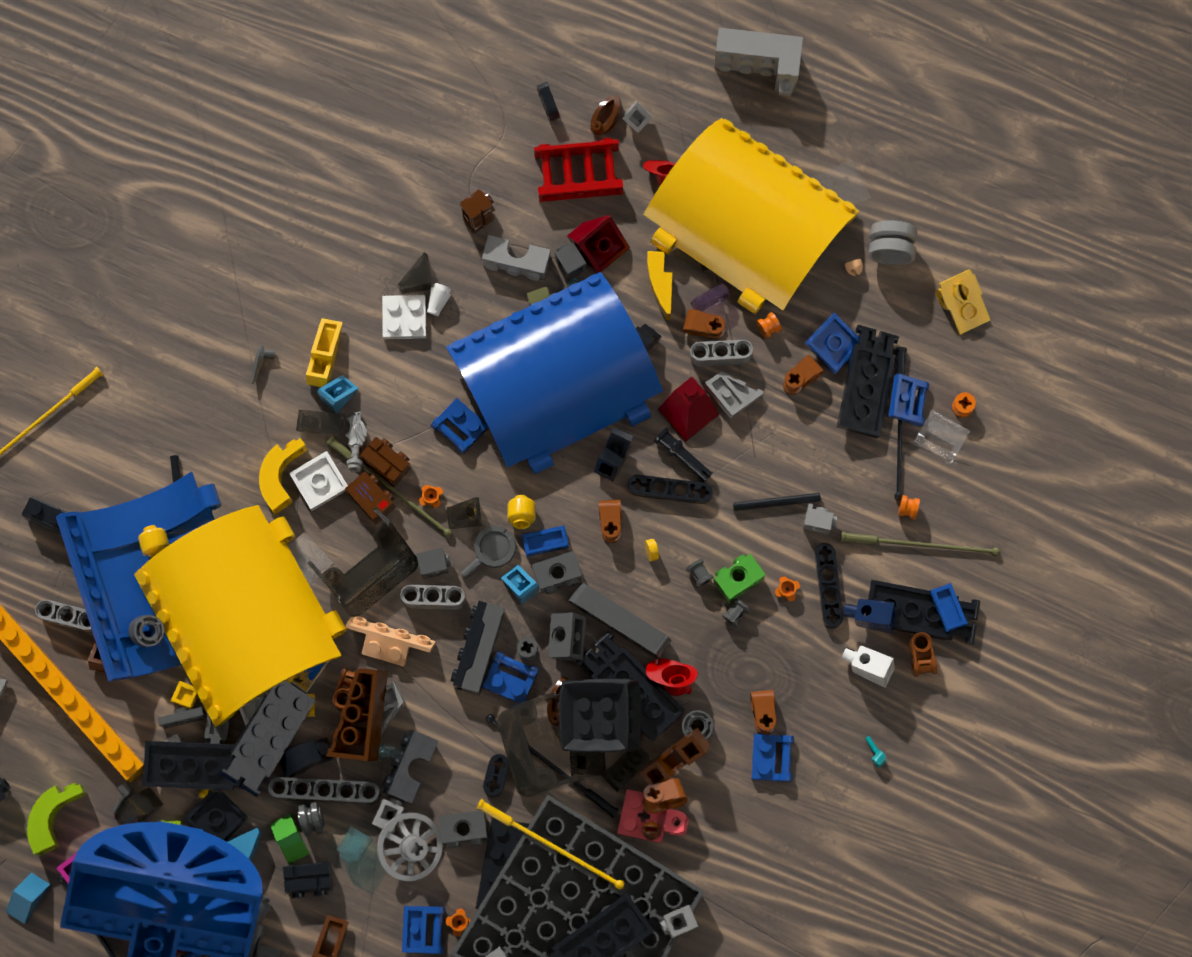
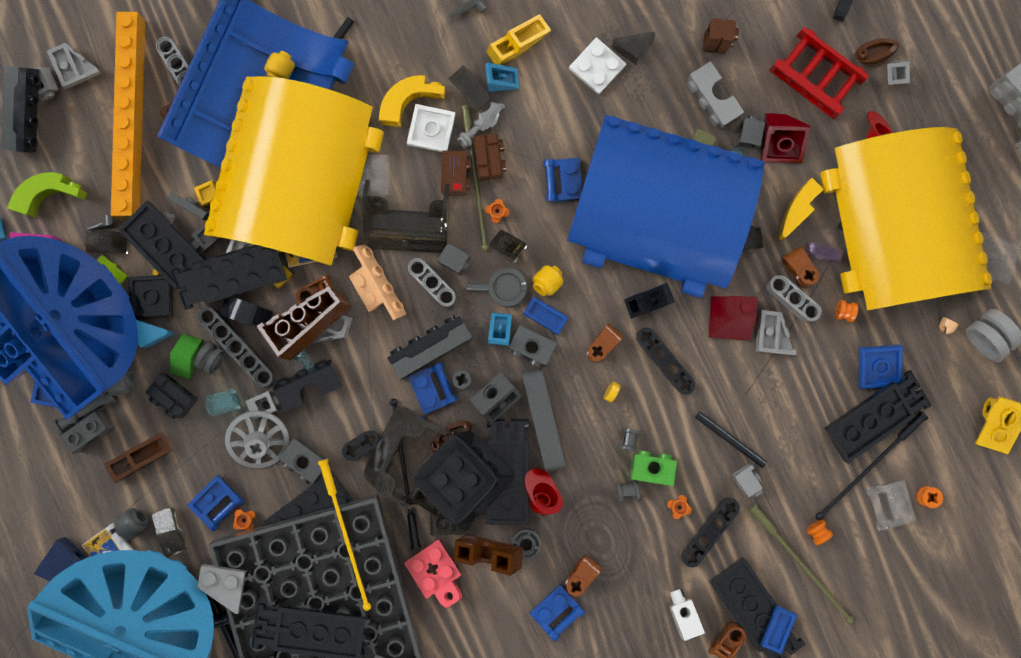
camera: 45 degrees right, 10 degrees up
dark grey wheel [128,615,164,647] -> none
white cone [427,283,451,317] -> none
dark orange piece [642,778,688,814] -> none
reddish brown hinge [642,821,661,840] -> none
black pin [654,427,713,483] -> none
dark orange piece [783,355,824,395] -> none
dark blue torso [843,599,896,634] -> none
blue plate [889,374,930,426] -> none

